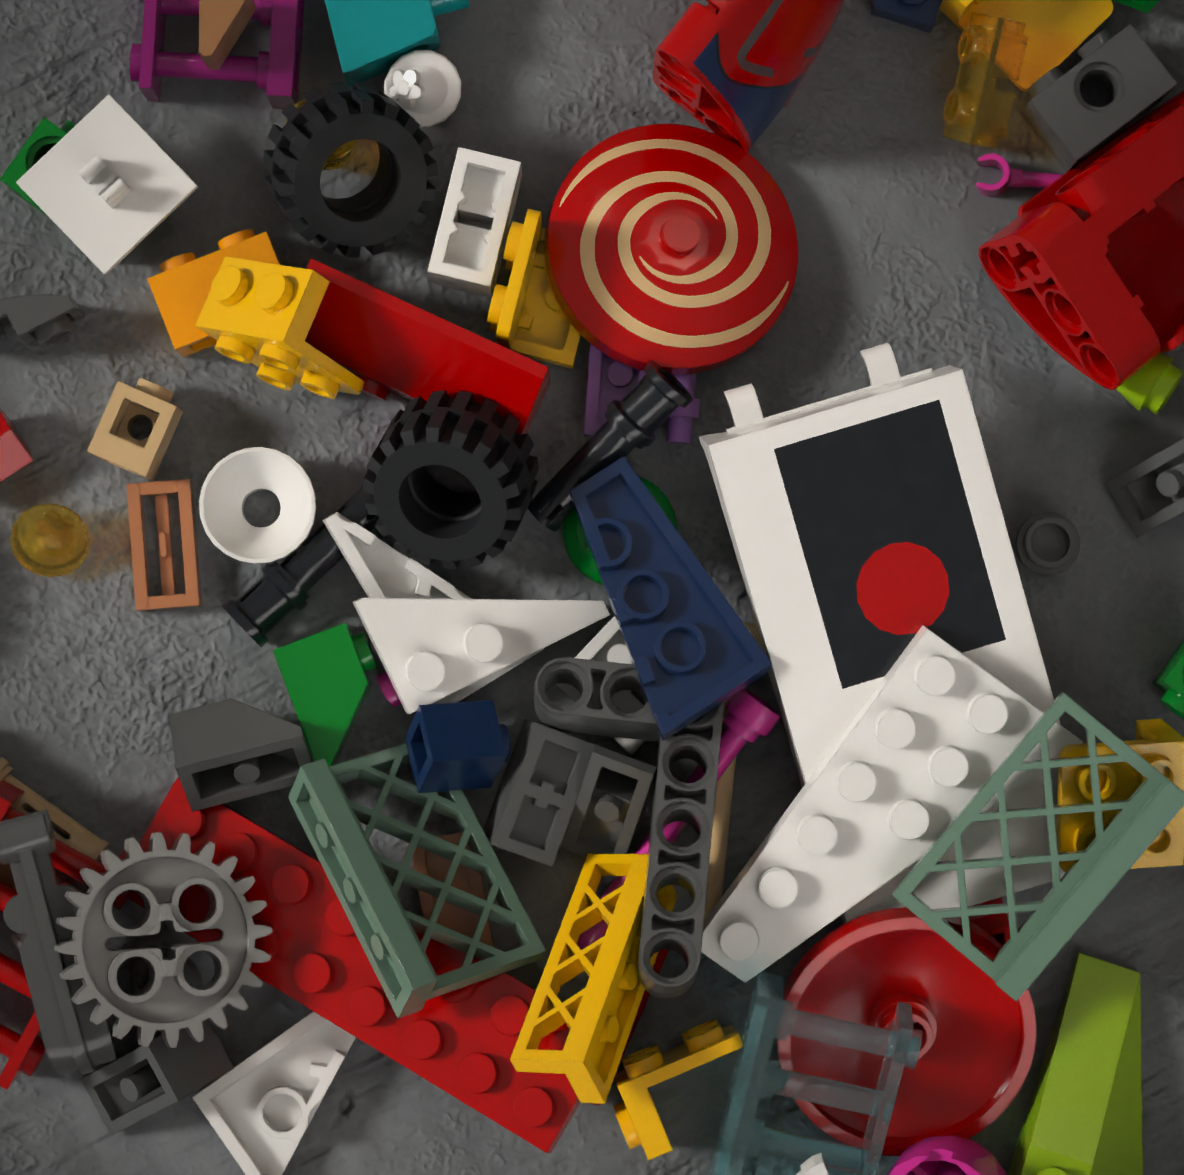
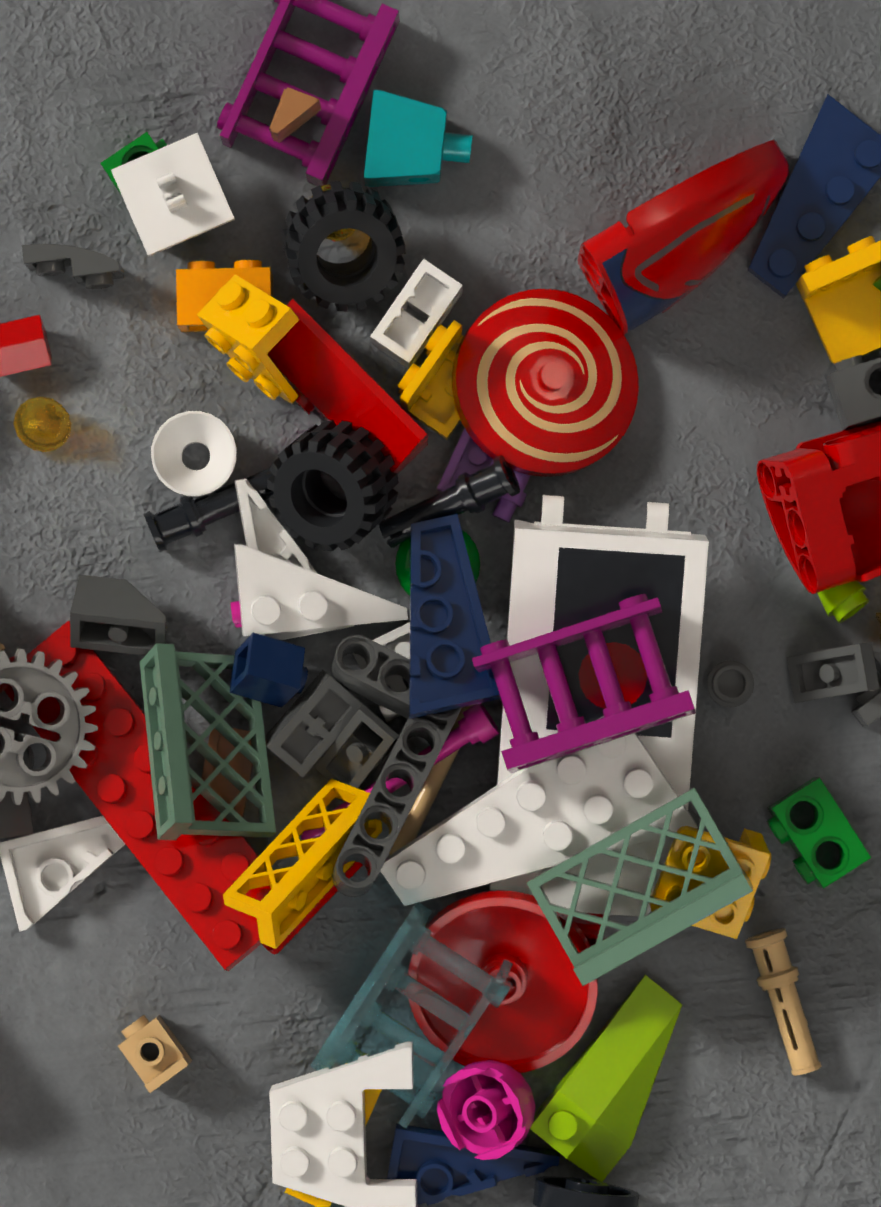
camera: 25 degrees right, 0 degrees up
tan brick [87,378,183,482] -> none
nougat tile [126,479,203,612] -> none
green slope [273,623,378,766] -> none
white hat [384,50,461,127] -> none
yellow bracket [613,1019,744,1160] -> none
clear yellow hinge [943,12,1029,149] -> none
dark pink hand [975,153,1062,197] -> none
none -> magenta fence [472,594,696,773]

